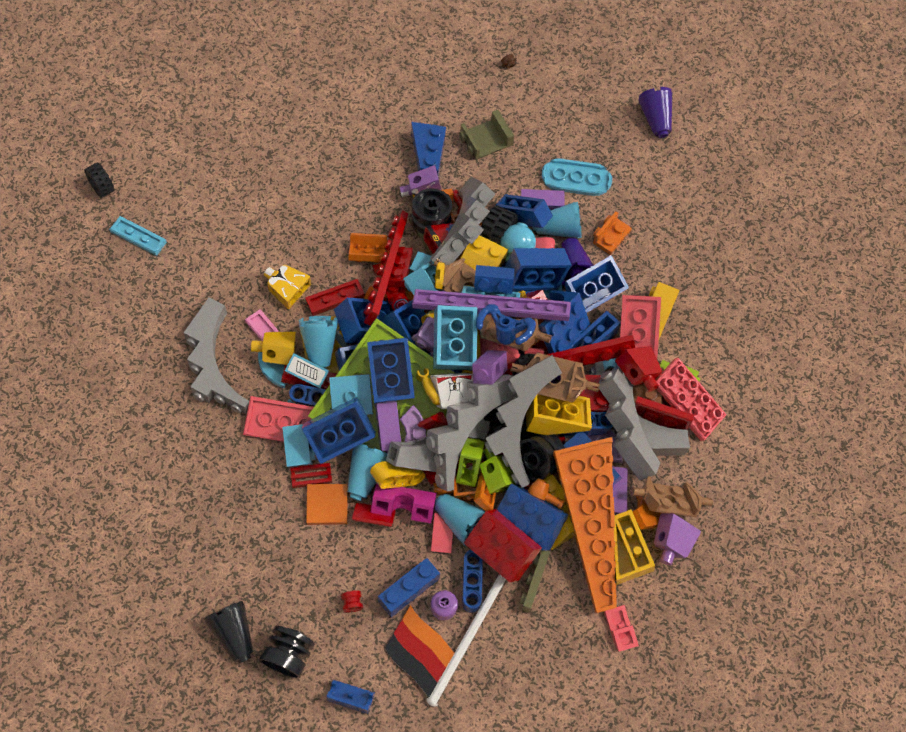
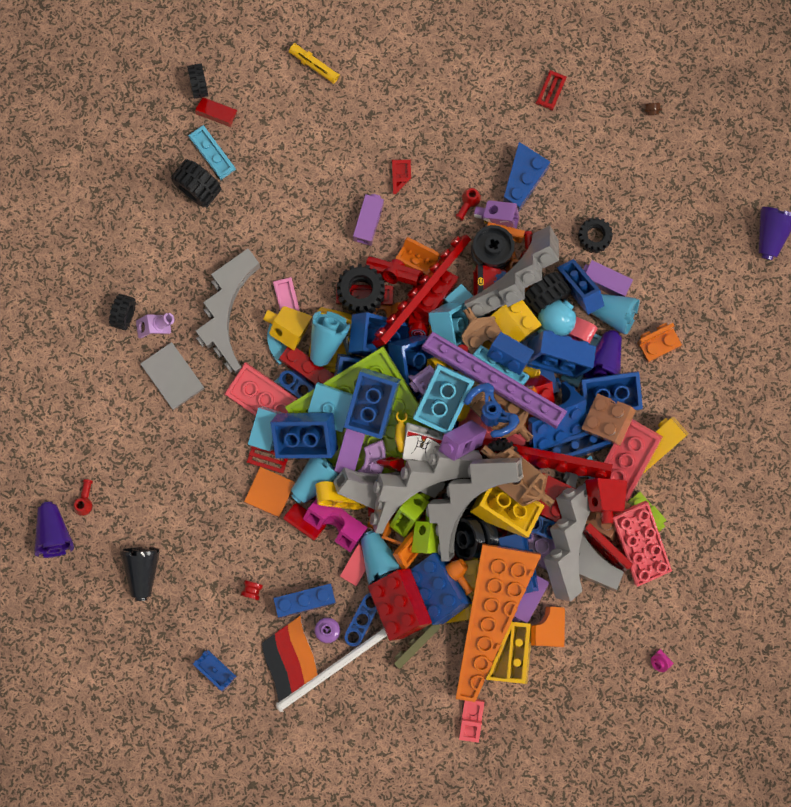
camera: 30 degrees right, 15 degrees up
black wheel [259,625,315,679] -> none
yellow torso [264,265,311,309] -> none
tile [285,353,329,388] -> none
yellow tile [435,262,445,289] -> none
olive panel [459,110,514,160] -> none
medium azure tile [541,159,612,196] -> none
medium nougat plate [630,476,713,517] -> none
medium lavender torso [654,513,701,565] -> none
none -> dark purple cone [34,502,74,558]
none -> red bar [73,479,93,516]
none -> black tyre [109,294,136,330]
none -> lavender bracket [136,313,174,338]
none -> light grey tile [141,342,205,410]
none -> black tyre [170,159,222,208]
none -> red slope [195,97,237,127]
none -> yellow pin [288,43,340,84]
none -> black tyre [337,264,385,314]
none -> medium lavender brick [353,194,384,246]
none -> red piece [365,256,423,286]
none -> red slope [392,159,411,195]
none -> red bar [455,188,481,221]
none -> red tile [536,70,567,111]
none -> black tyre [578,217,613,253]
none -> nougat piece [581,394,636,446]
none -> dark pink plate [651,649,674,672]

